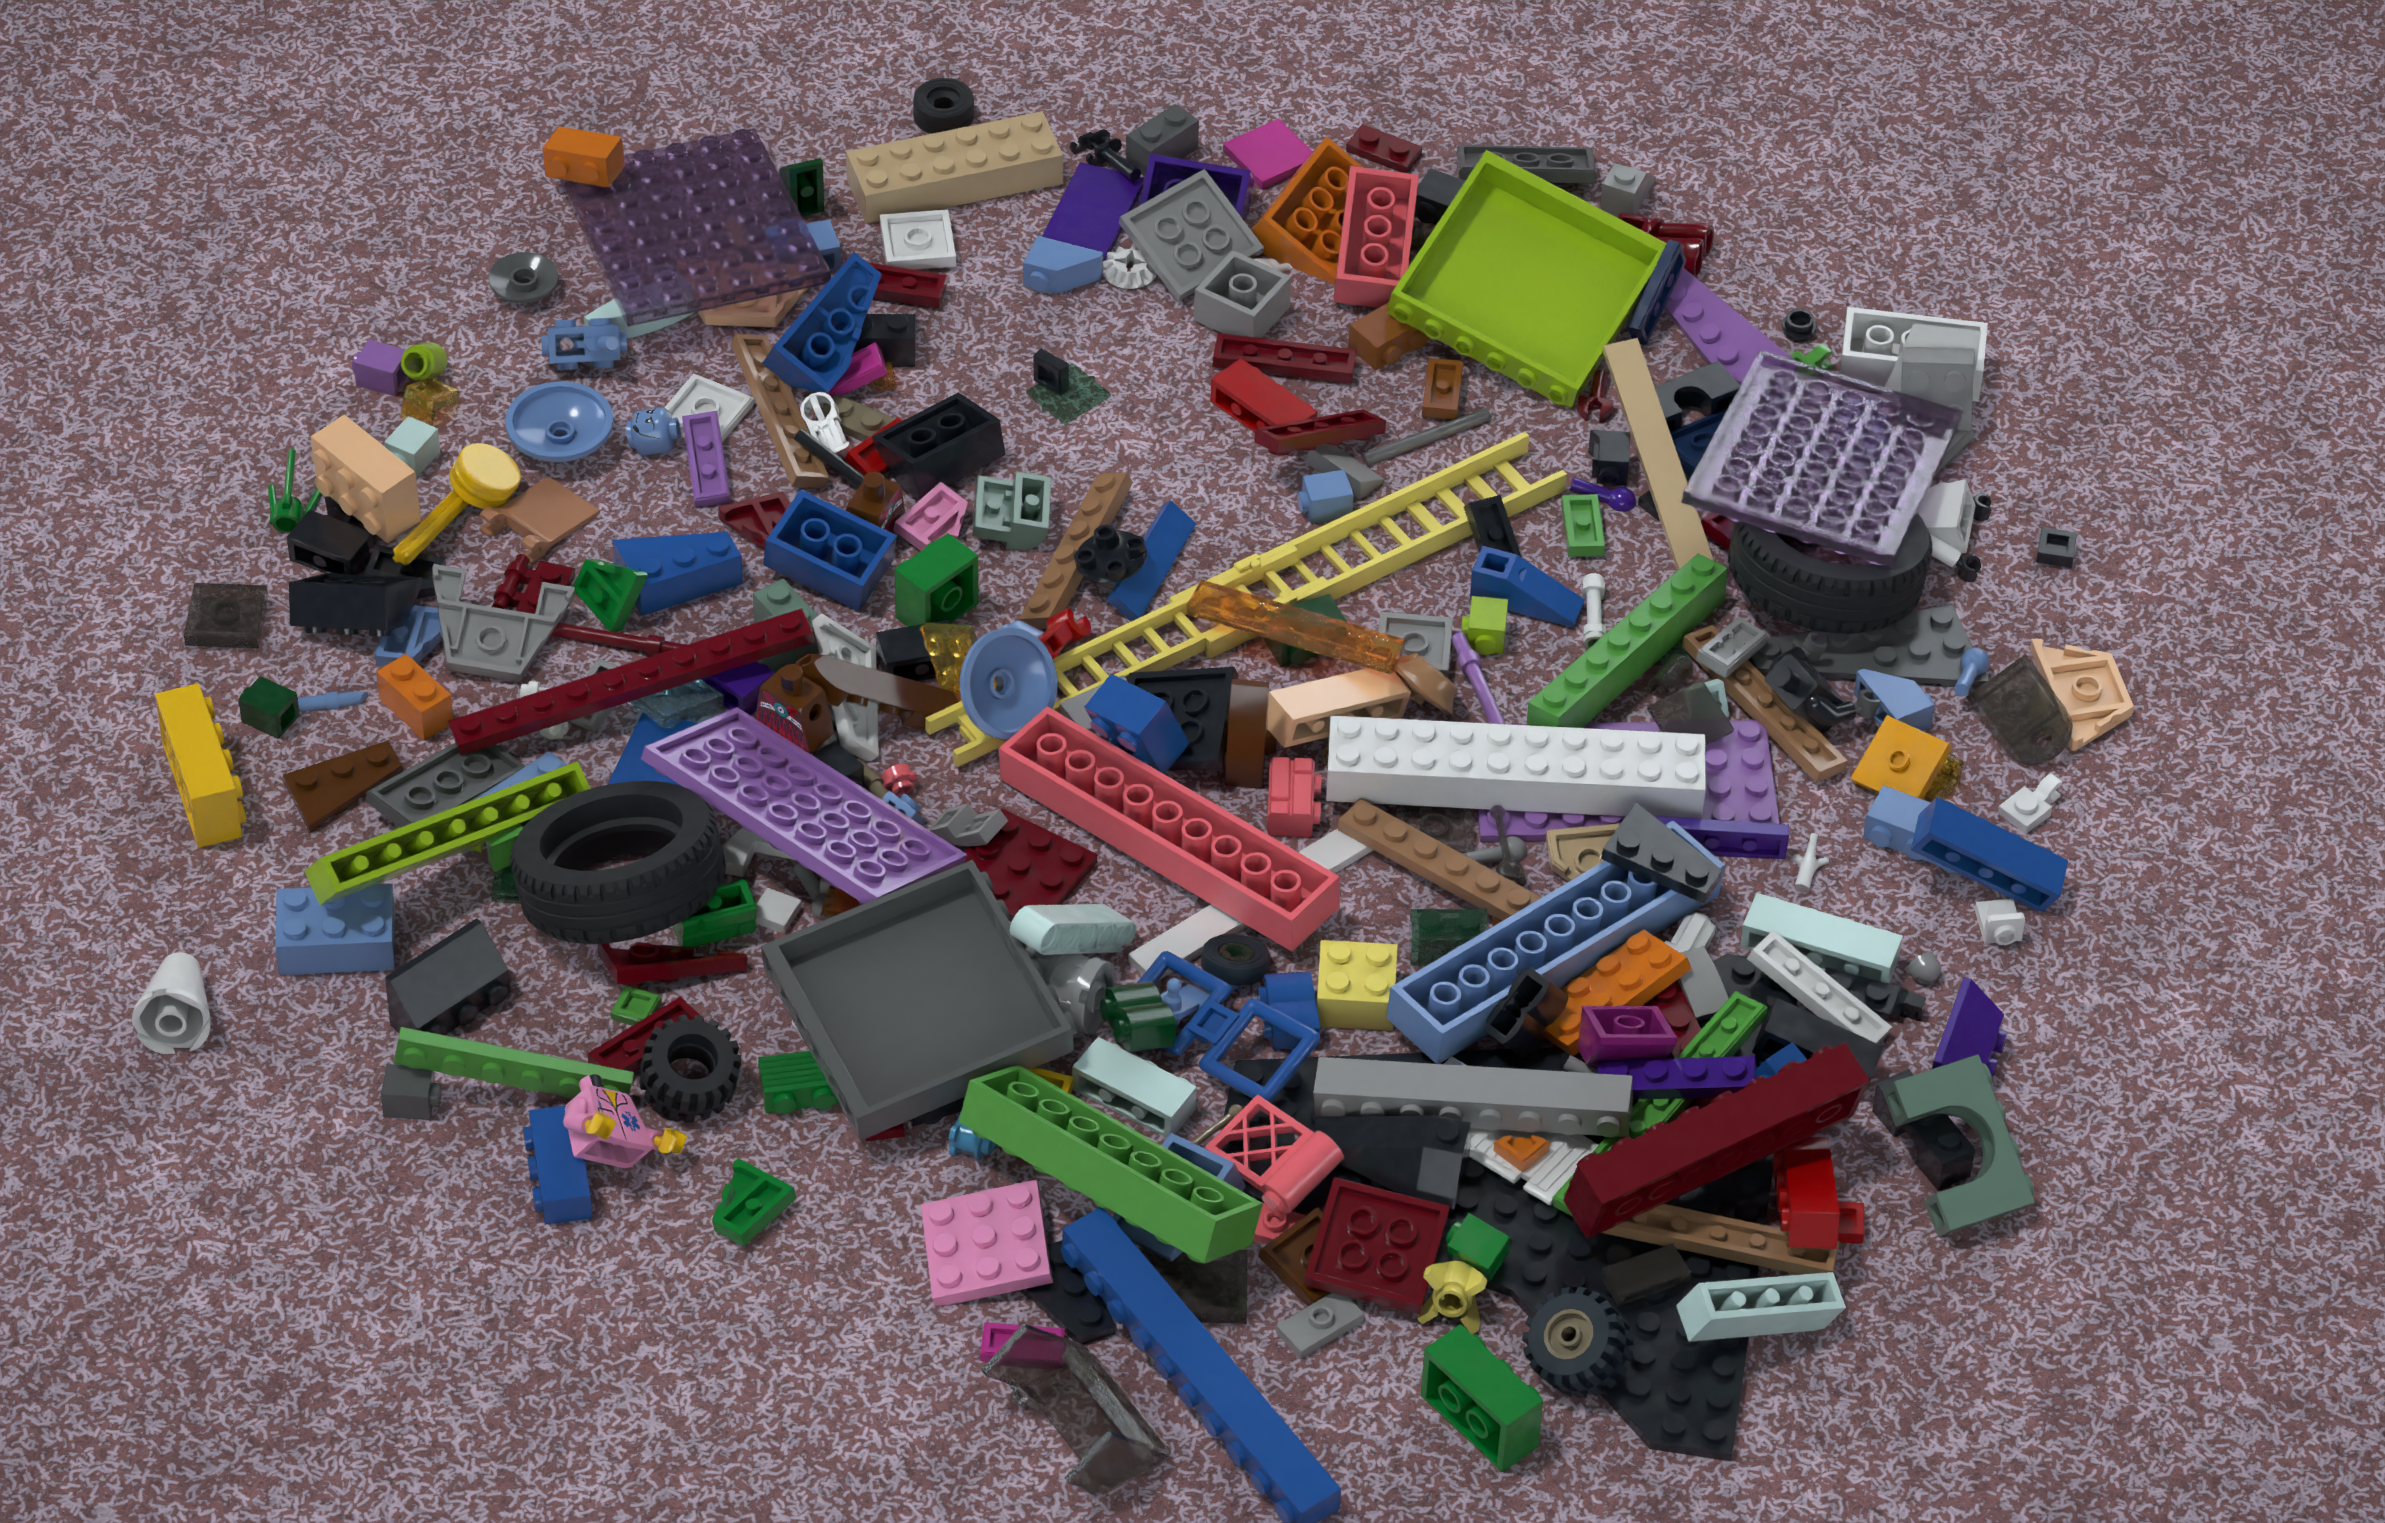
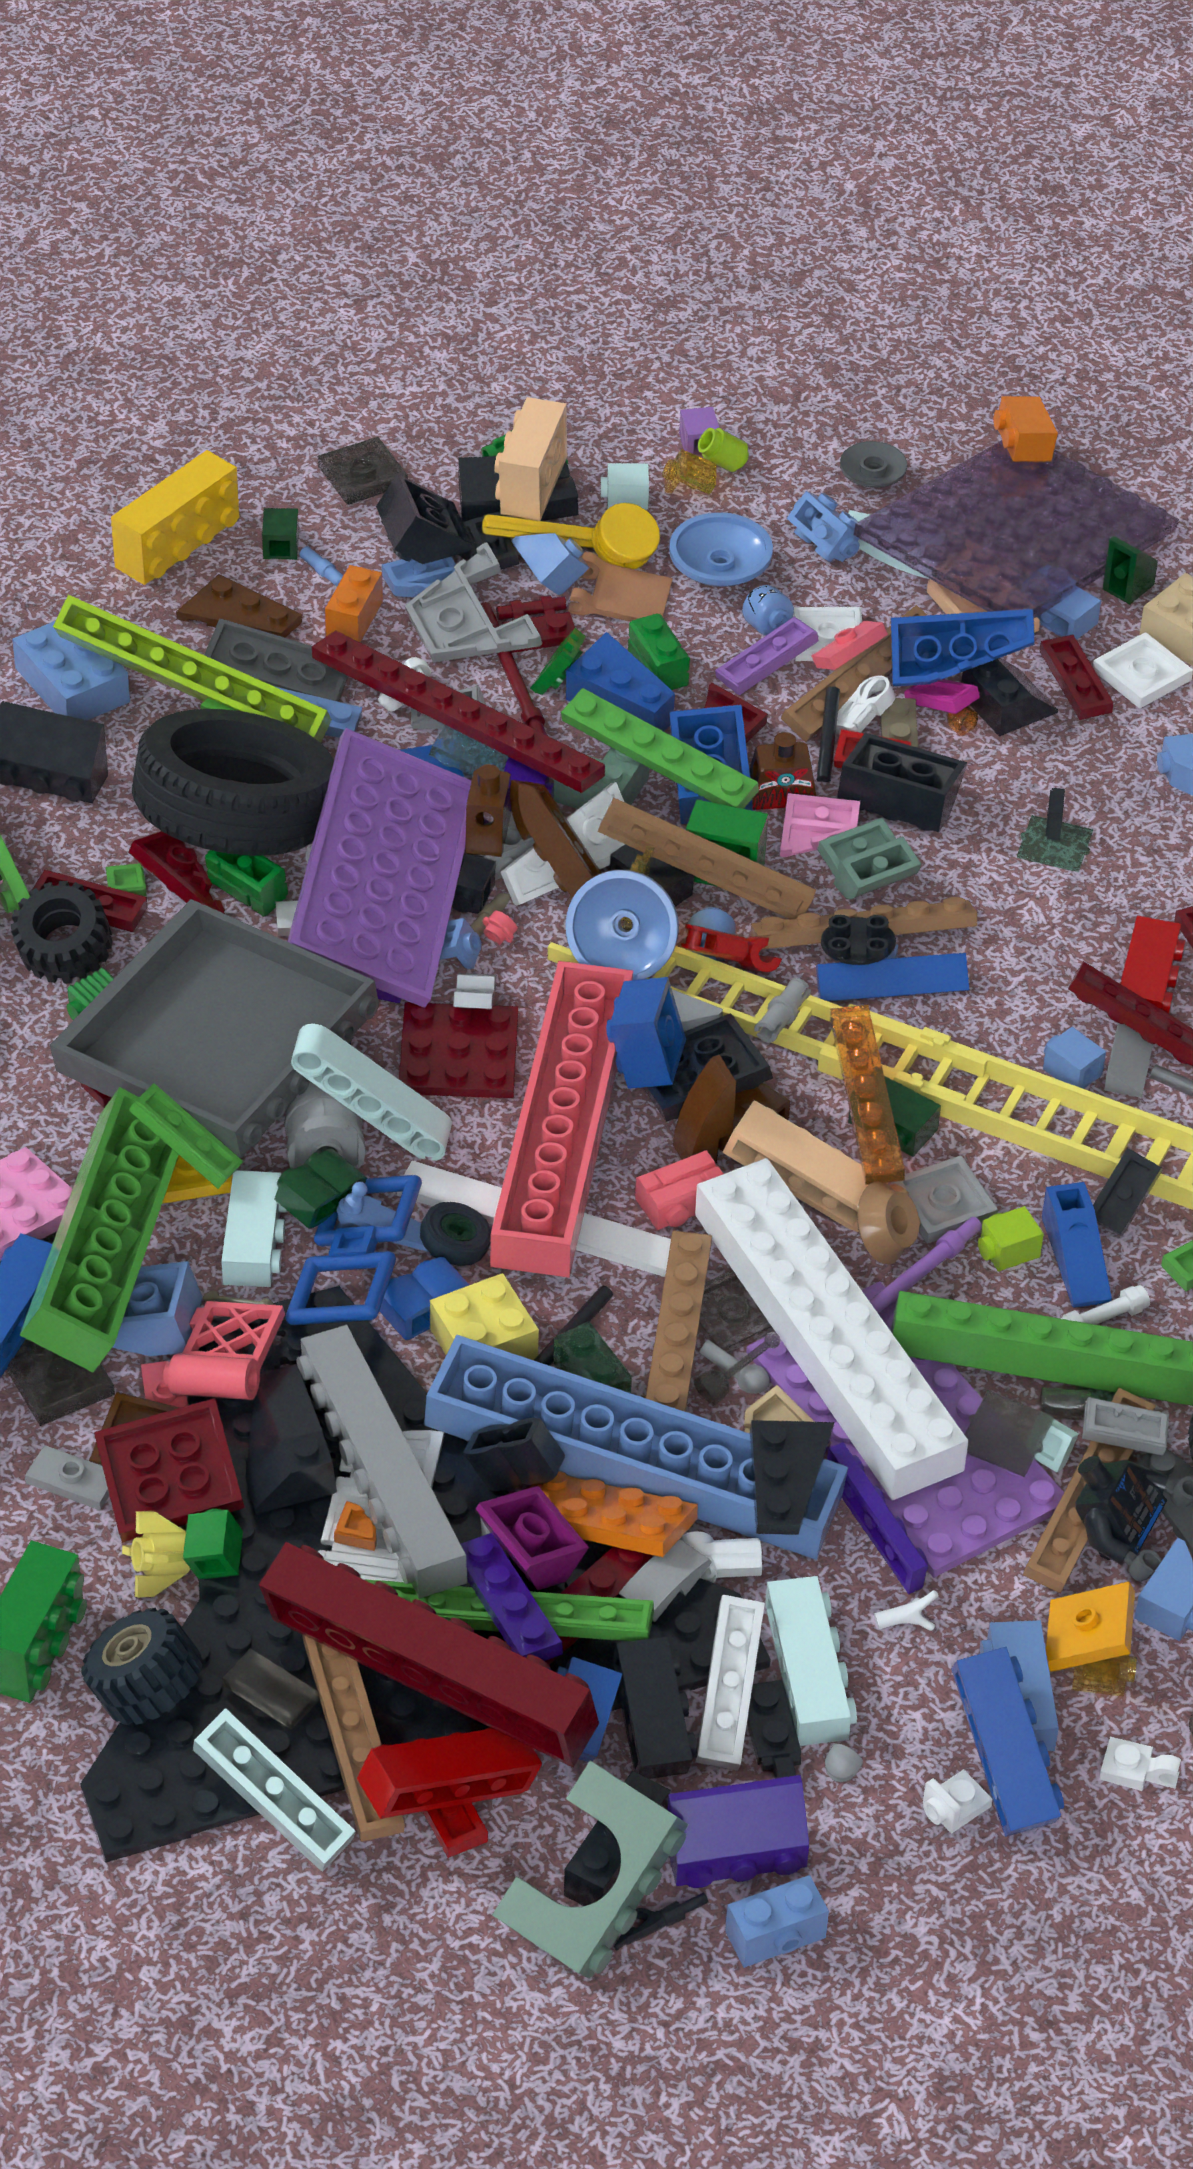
camera: 60 degrees right, 0 degrees up
none -> bright green tile [129,1083,243,1189]
none -> medium blue slope [511,533,589,595]
none -> black bar [534,1285,613,1366]
none -> bright green plate [561,688,759,809]
none -> medium nougat plate [597,797,816,919]
none -> green brick [628,613,690,690]
none -> medium blue brick [725,1875,829,1968]
none -> light grey pin [754,978,811,1043]
none -> coral plate [811,621,888,670]

